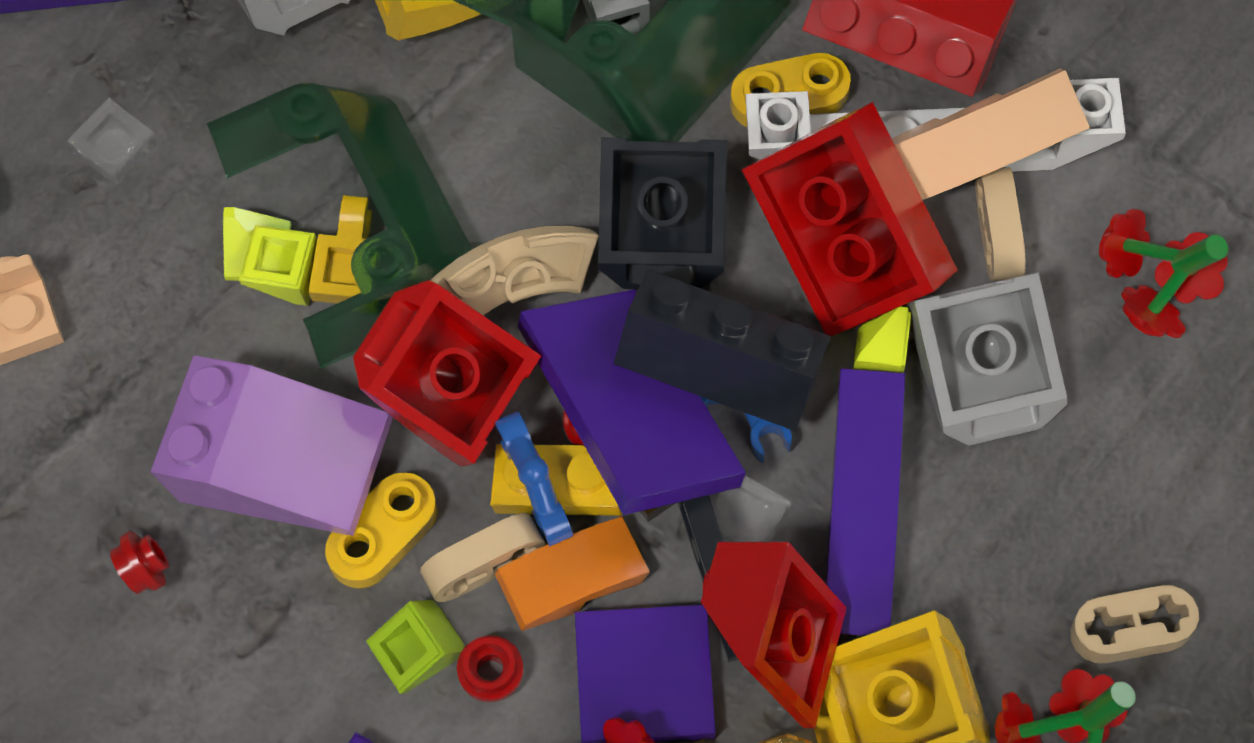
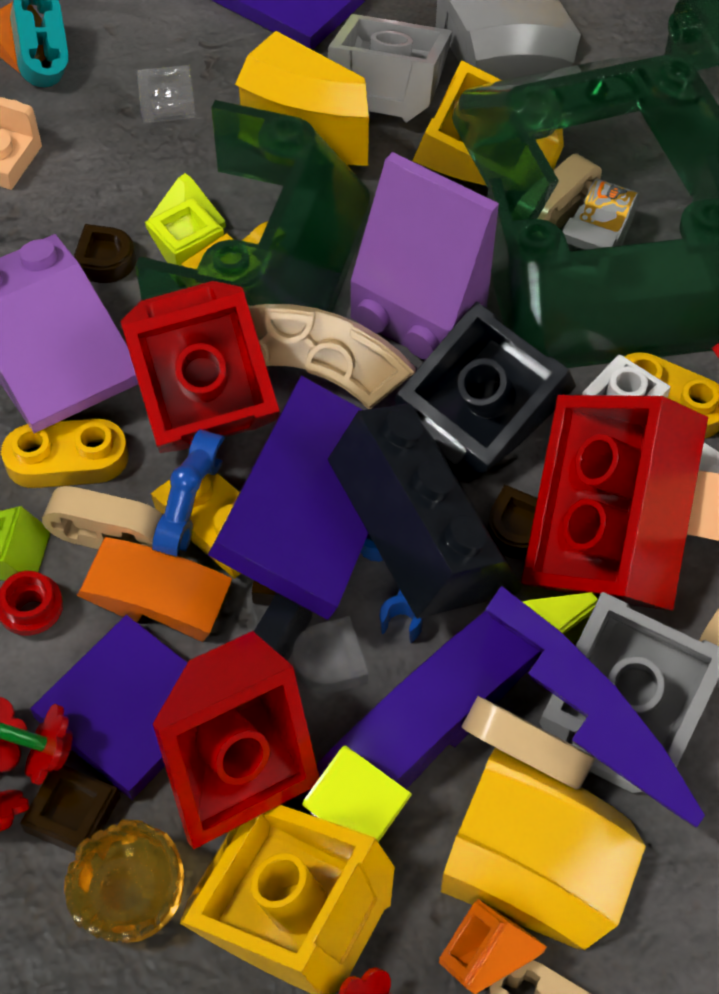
camera: 40 degrees right, 10 degrees down
none -> dark brown tile [74,224,136,283]
none -> yellow slope [235,31,369,166]
none -> neon yellow slope [302,745,412,842]
none -> medium lavender slope [351,152,499,360]
none -> orange slope [438,899,547,994]
none -> yellow slope [441,747,646,950]
none -> tan beam [461,696,596,789]
none -> dark purple slope [485,586,705,828]
none -> dark brown tile [488,484,538,559]

